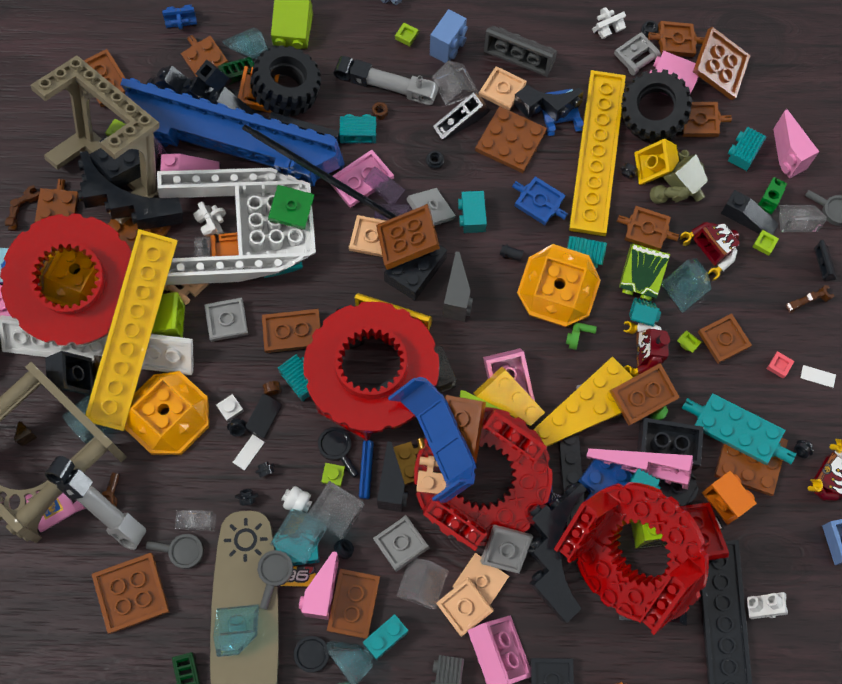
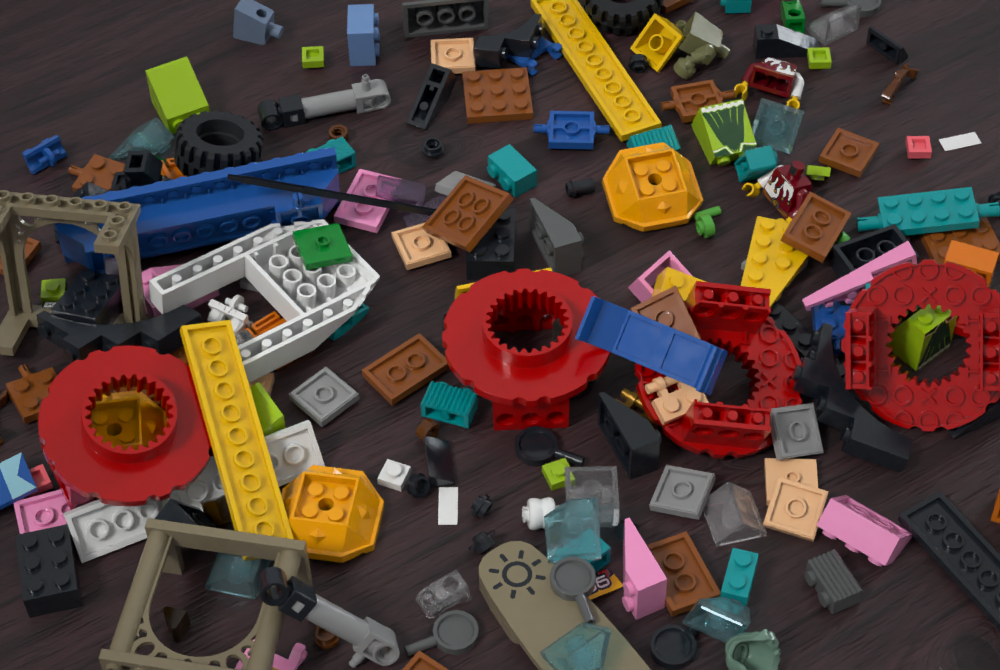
camera: 30 degrees left, 20 degrees down
blue axle [359,440,374,499] -> none
clear slope [432,60,478,106] -> none

